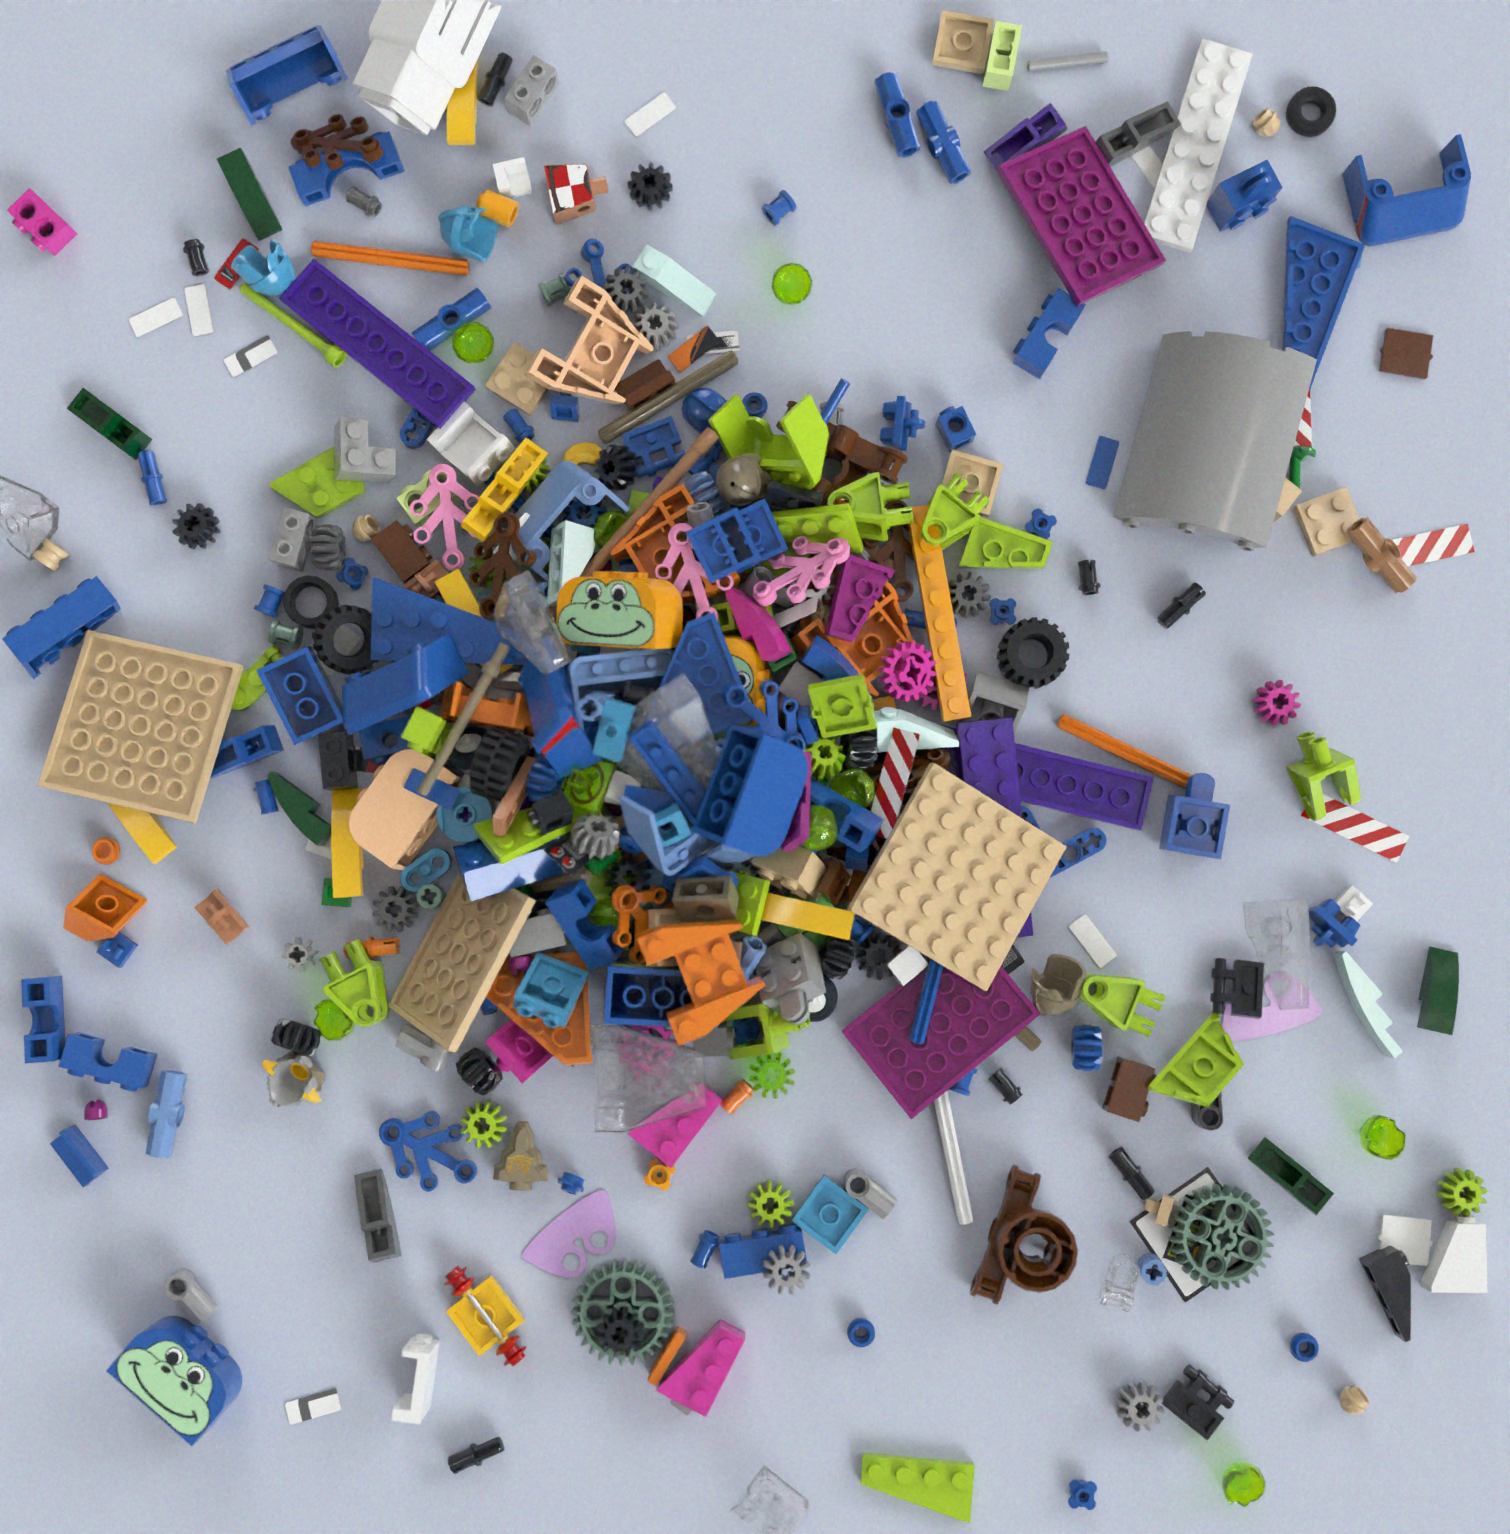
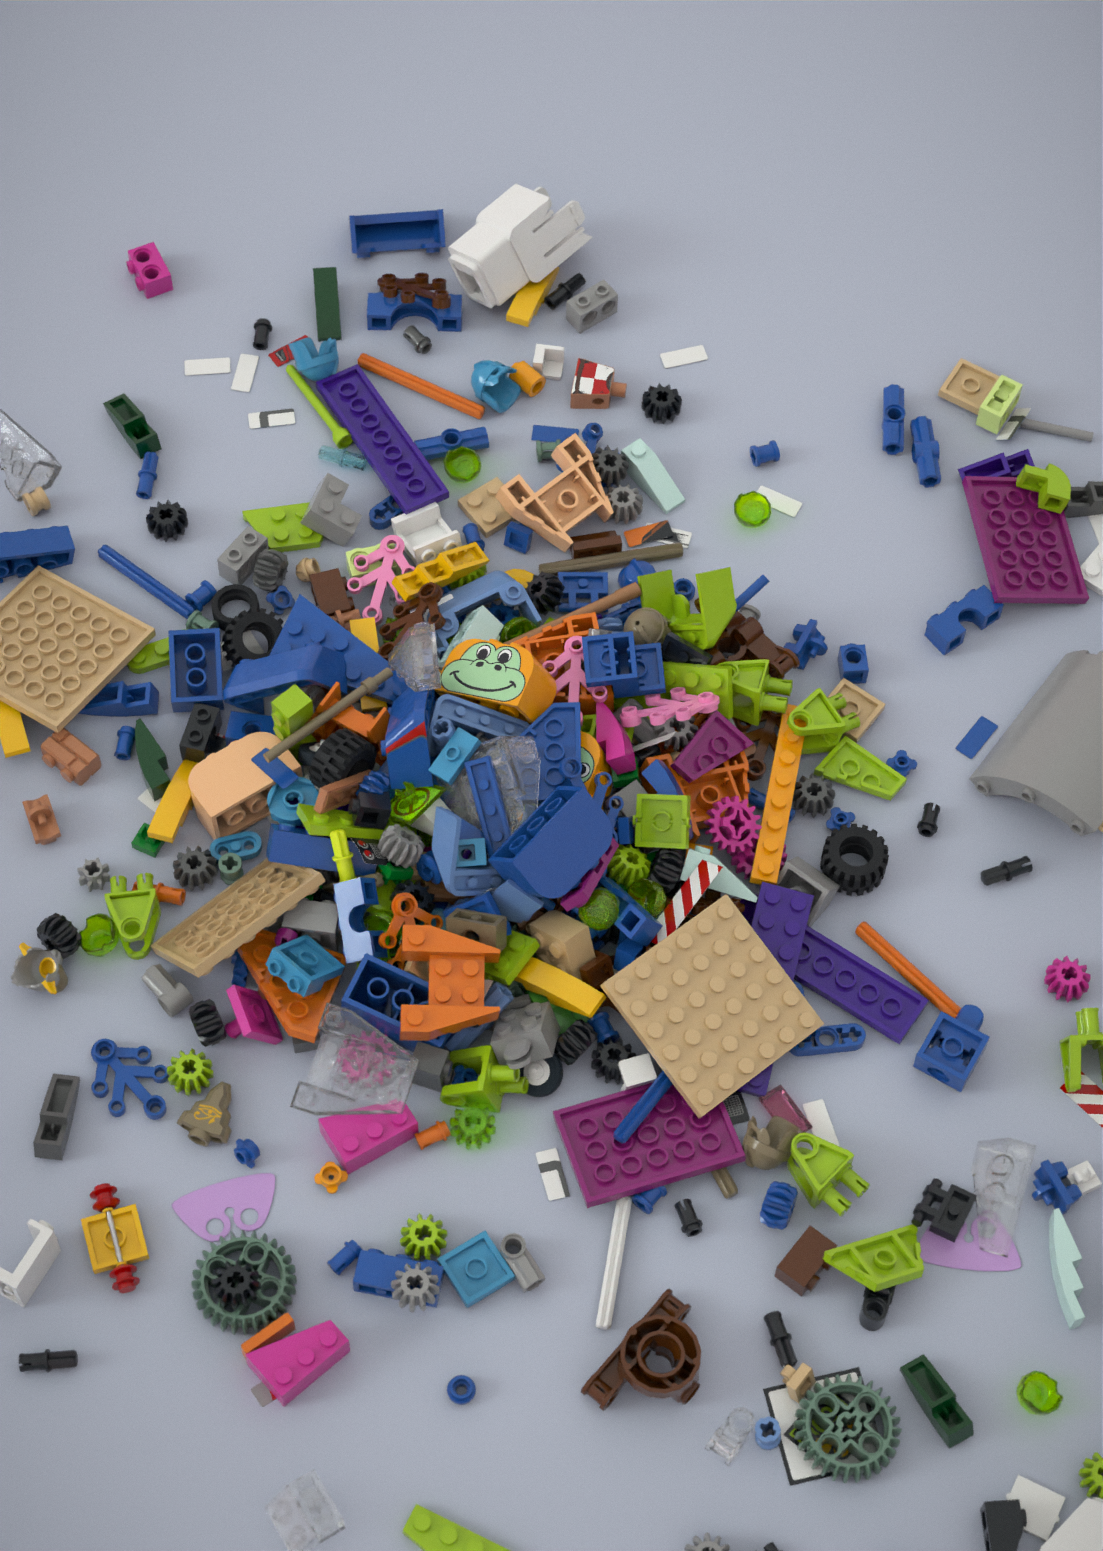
camera: 20 degrees right, 25 degrees down
none -> nougat brick [40,728,102,786]
none -> blue axle [98,544,196,619]
none -> clear light blue axle [318,445,367,471]
none -> neon yellow axle [330,829,356,882]
none -> blue sticker [532,425,579,442]
none -> white sticker [536,1148,570,1201]
none -> white sticker [753,485,802,517]
none -> clear pink tile [758,1084,813,1133]
none -> white sticker [996,408,1031,440]
none -> lime brick [1016,463,1071,514]

